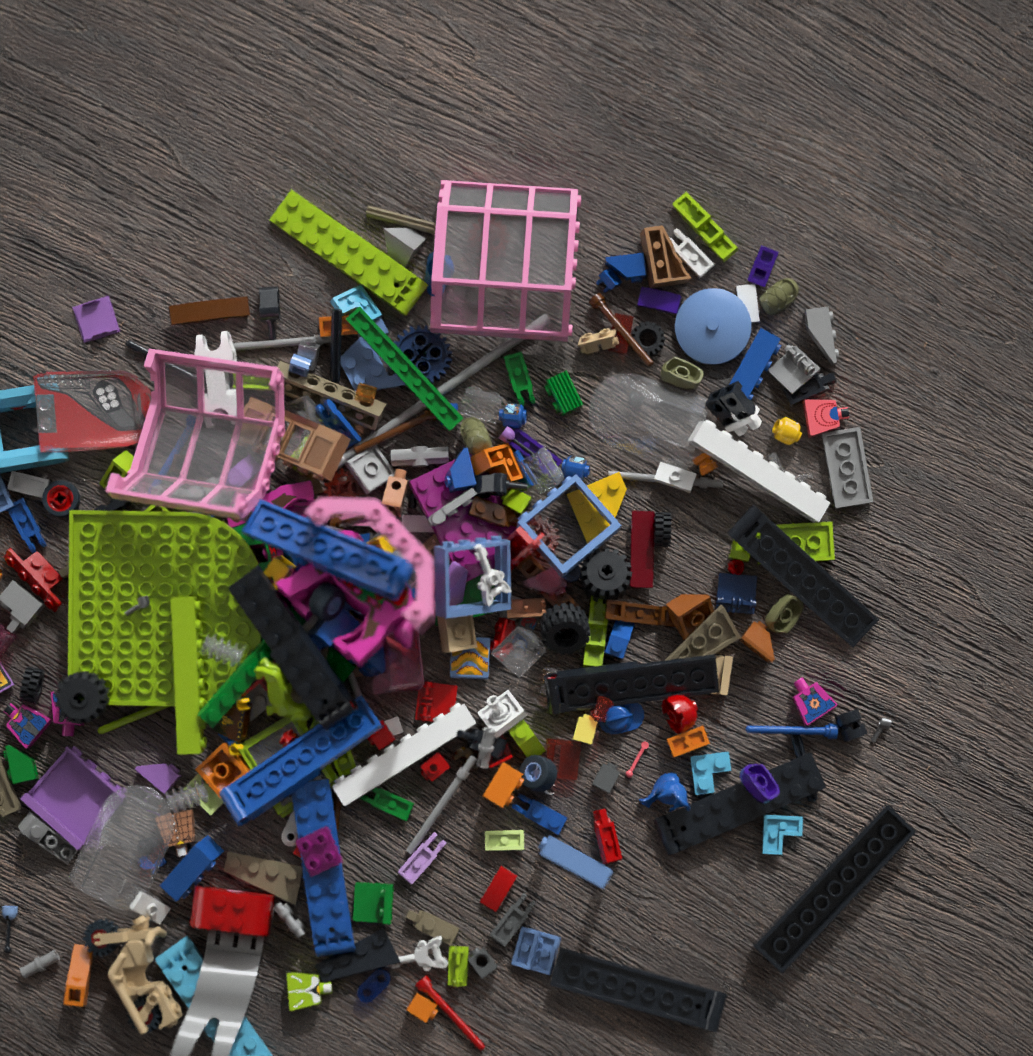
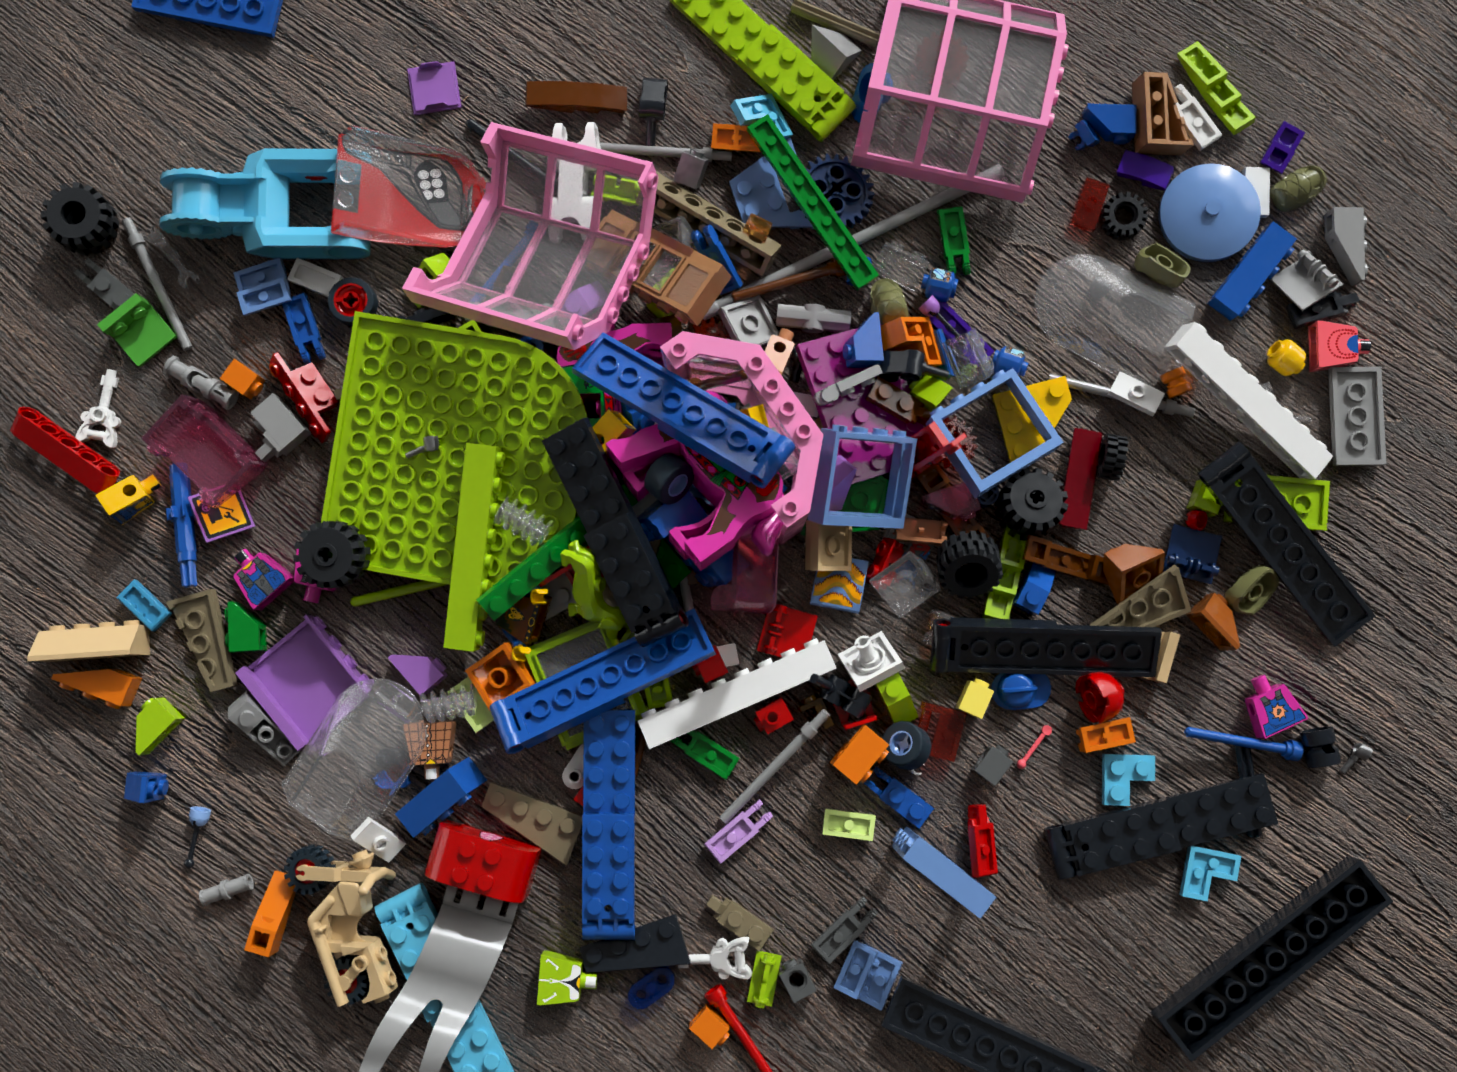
camera: 10 degrees right, 0 degrees up
black tyre [20,666,44,704] -> none
light grey plate [274,902,305,938] -> none
red plate [279,729,298,748] -> none
medium blue brick [289,354,312,377] -> none
magenta hinge [295,826,343,877] -> none
black axle [330,308,342,383] -> none
green bracket [353,882,394,924] -> none
white piece [474,544,511,606] -> none
light grey pin [476,727,495,768] -> none
red slope [480,866,517,912] -> none
green brick [544,370,583,416] -> none
tan hinge [578,328,619,354] -> none
reddish brown piece [589,293,654,367] -> none
clear red bush [590,696,614,722] -> none
blue piece [639,773,690,812] -> none
black hips [705,381,762,436] -> none
dark purple piece [739,764,780,804] -> none

